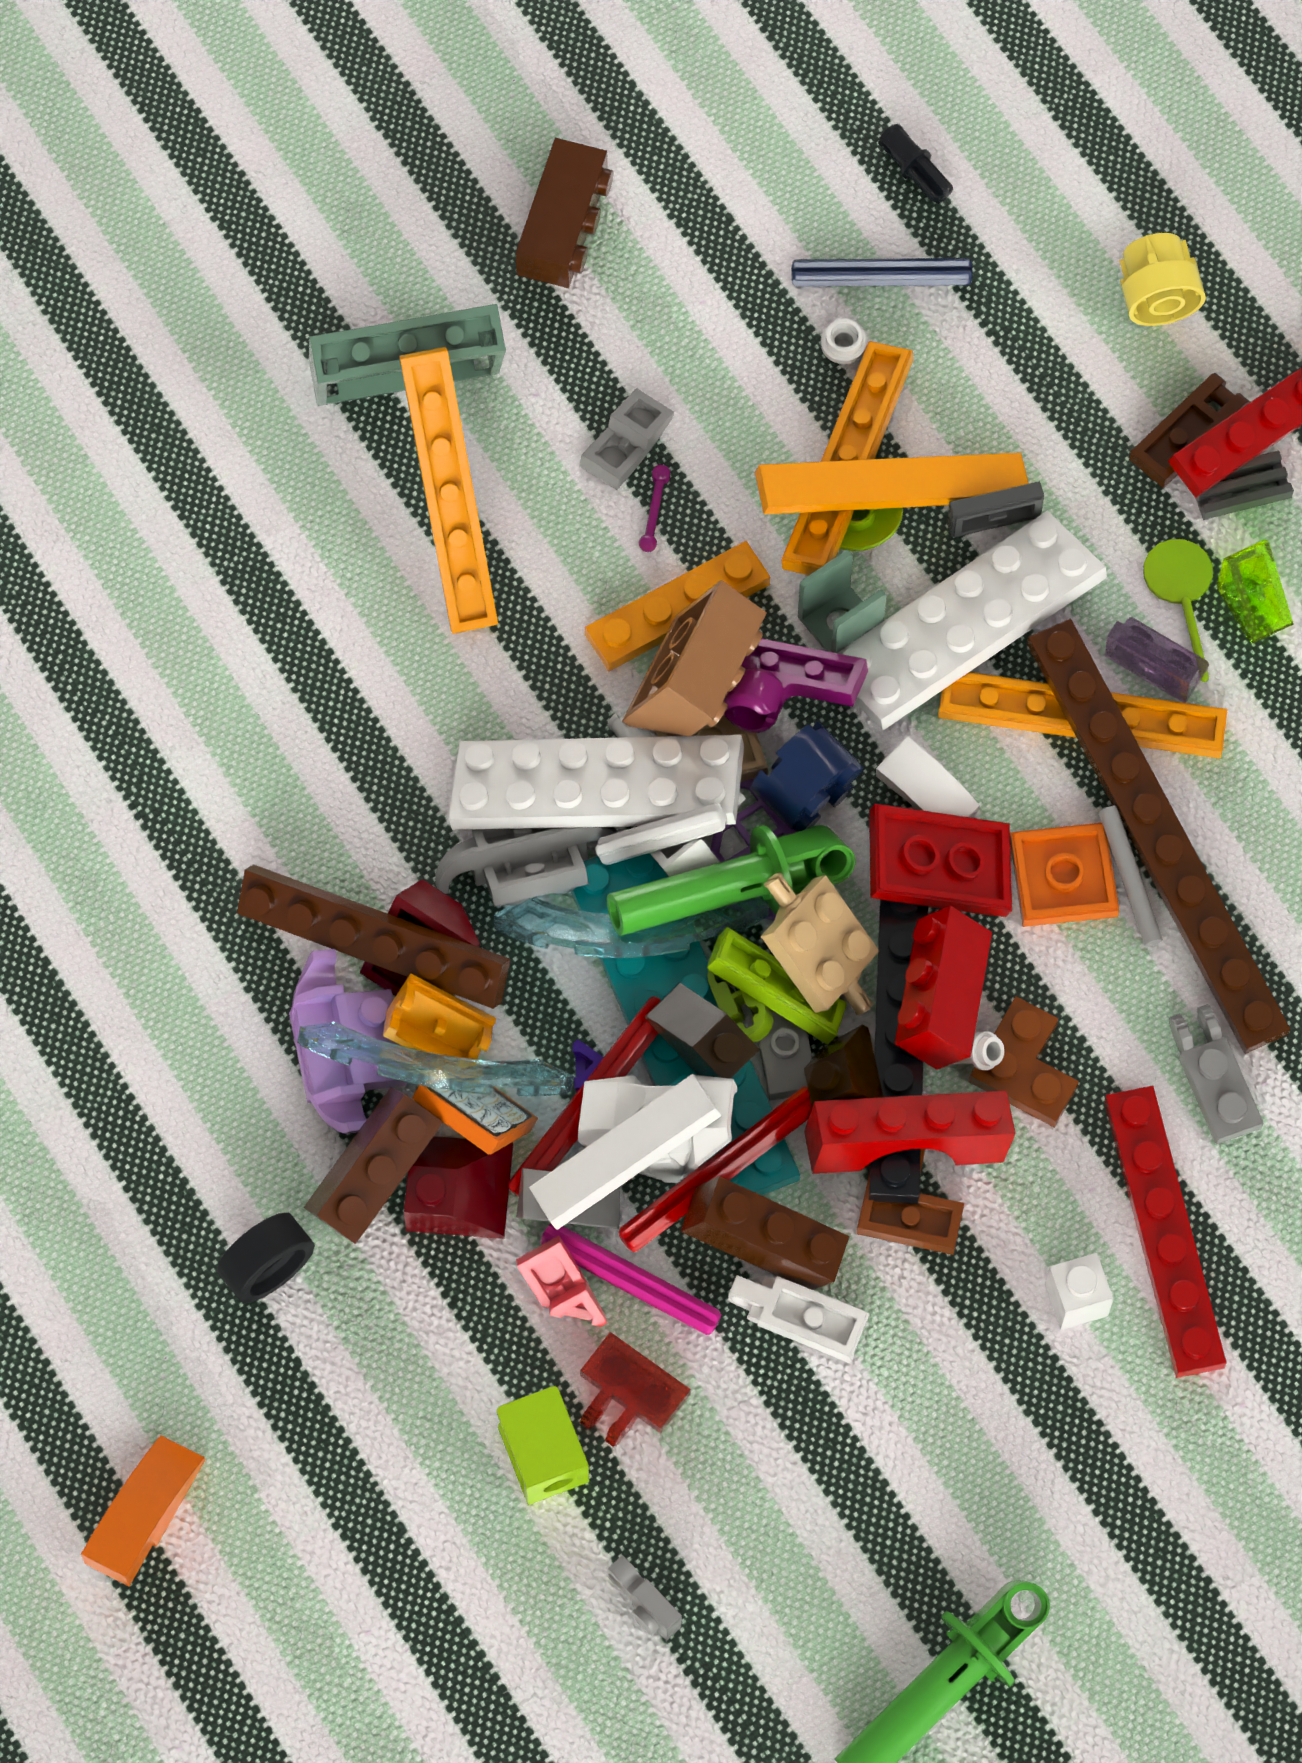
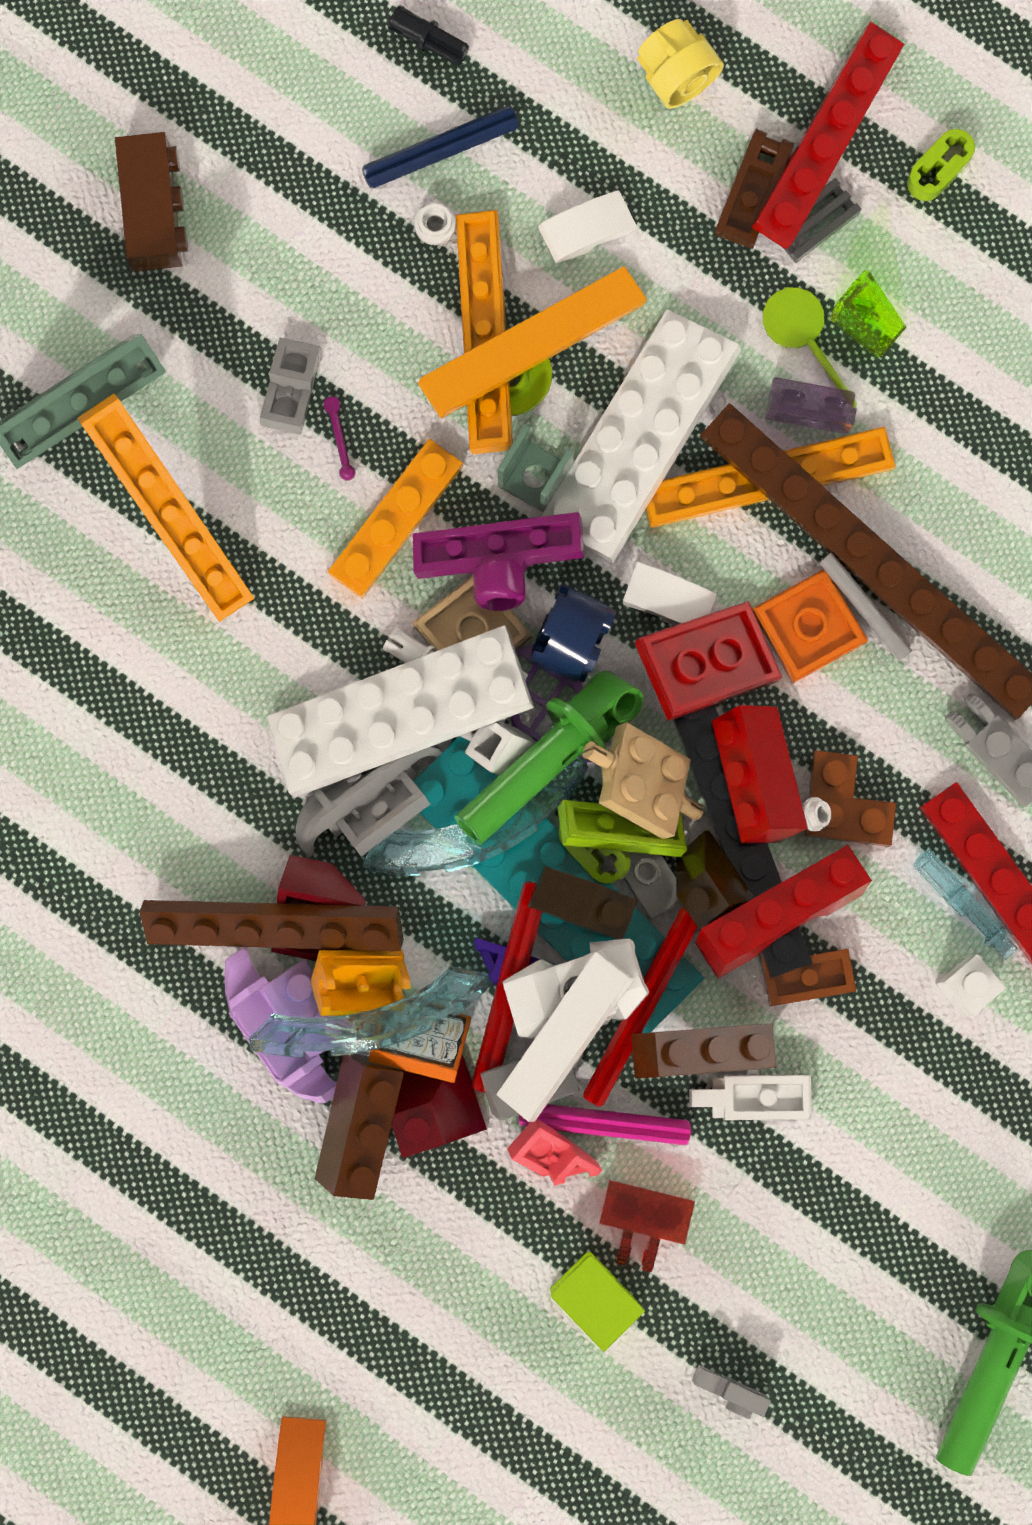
camera: 25 degrees left, 15 degrees up
black tyre [217,1212,315,1303] -> none
white axle [595,803,728,865] -> none
medium nougat slope [622,580,767,737] -> none
dark grey tile [947,481,1044,537] -> none
none -> white slope [538,190,637,263]
none -> clear light blue piece [914,850,1018,960]

